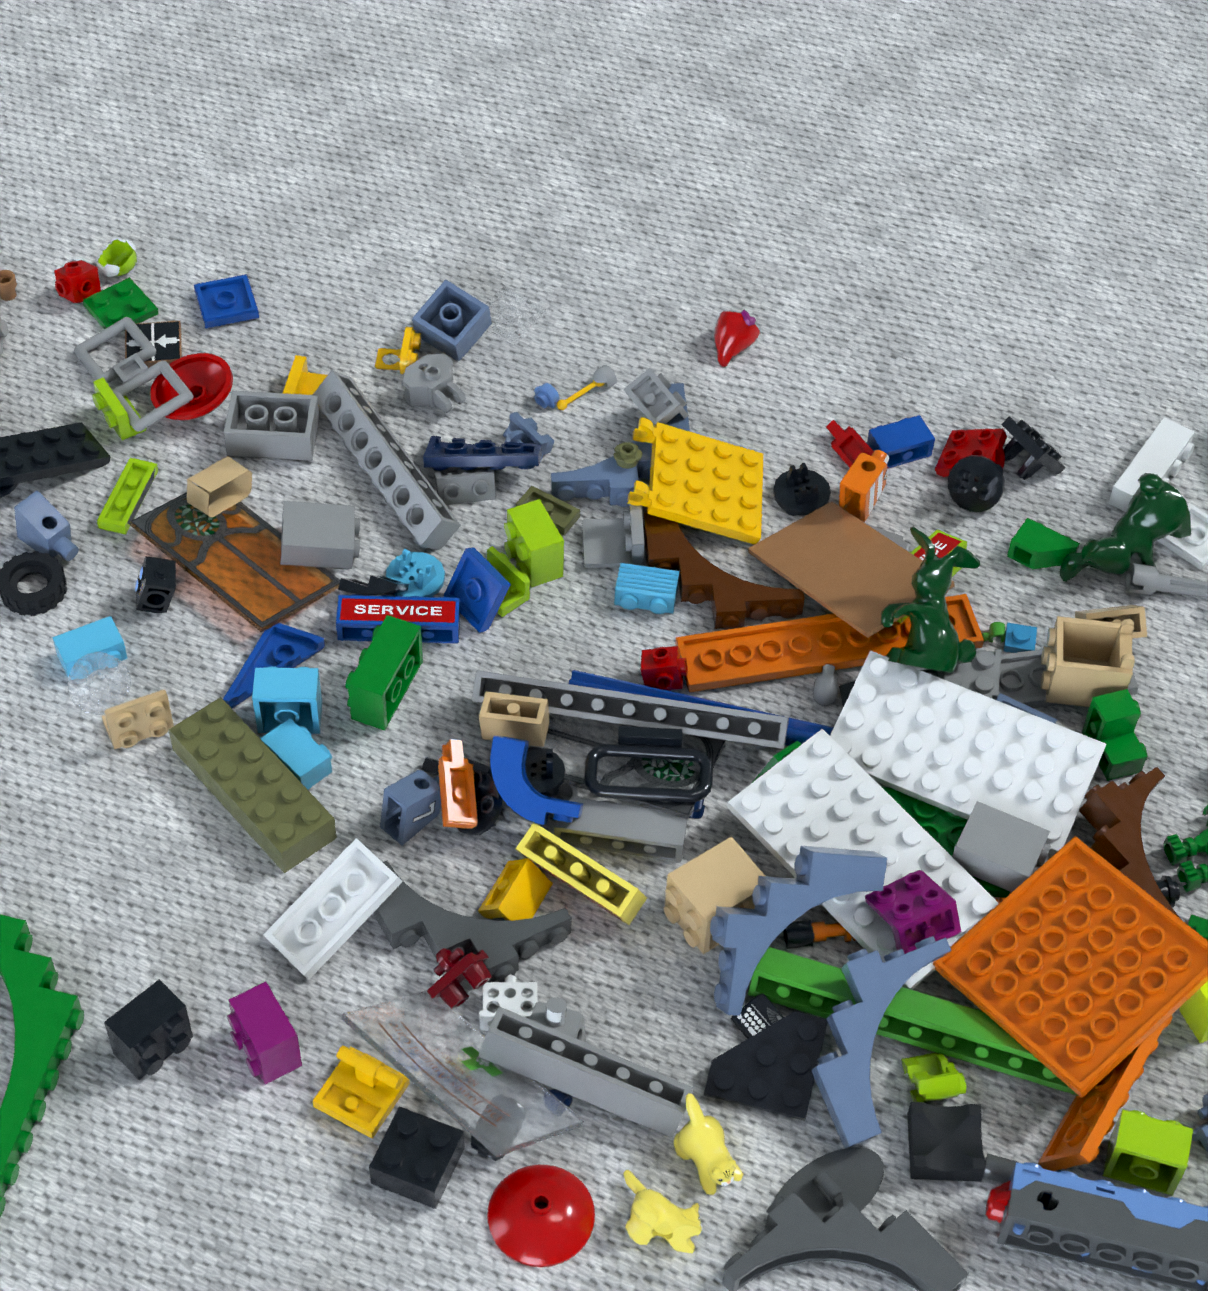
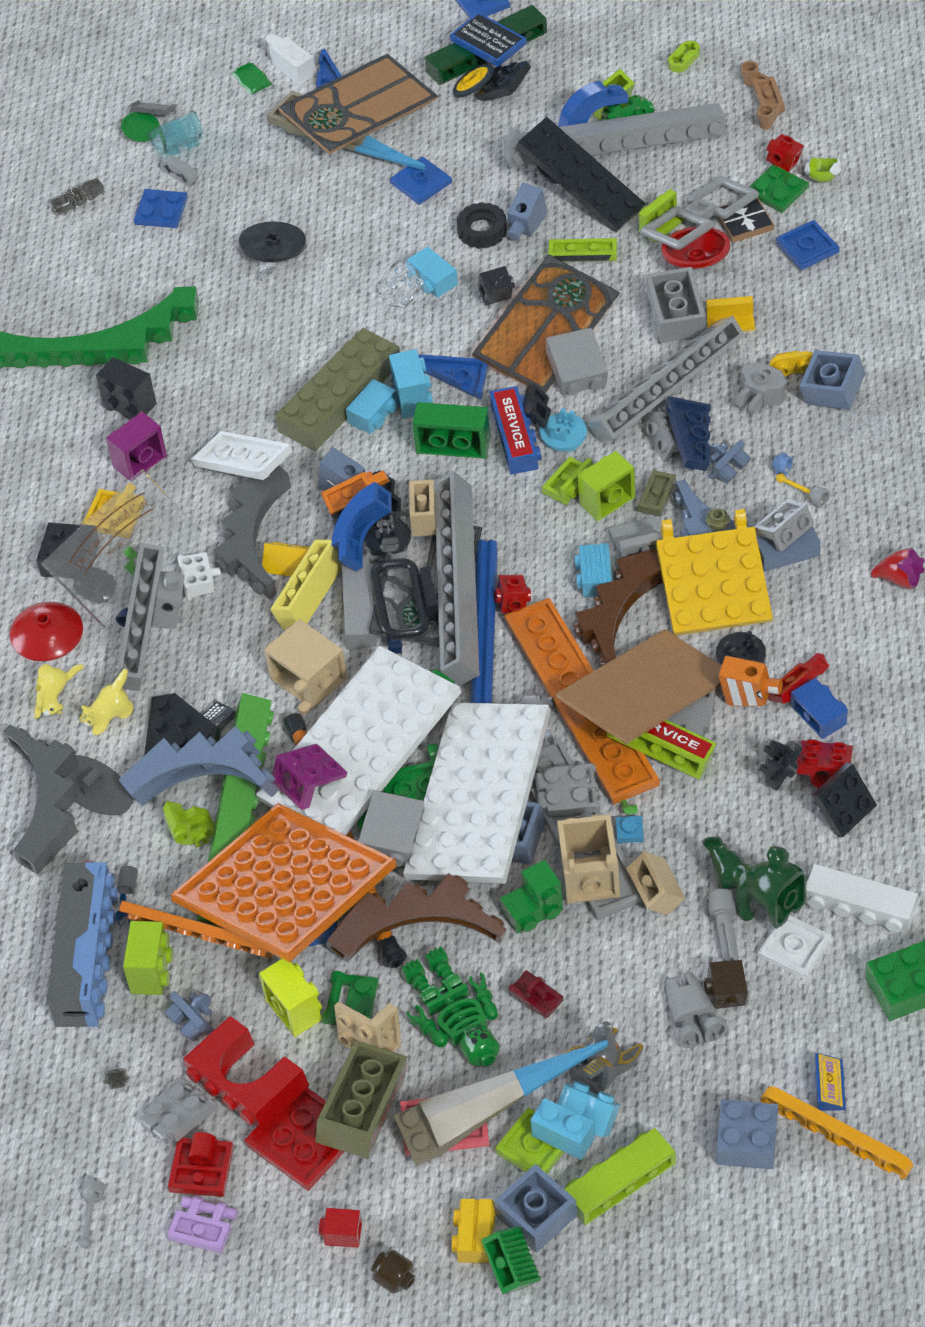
camera: 85 degrees right, 0 degrees up
tan bracket [101,690,174,750] -> none
tan piece [187,456,252,517] -> none
dark red hips [427,948,492,1009] -> none
blue plate [443,547,511,633] -> none
sand blue arch [710,846,887,1016] -> none
dark green animal [881,527,981,673] -> none
black brick [907,1102,986,1182] -> none
green slope [1007,518,1080,569] -> none

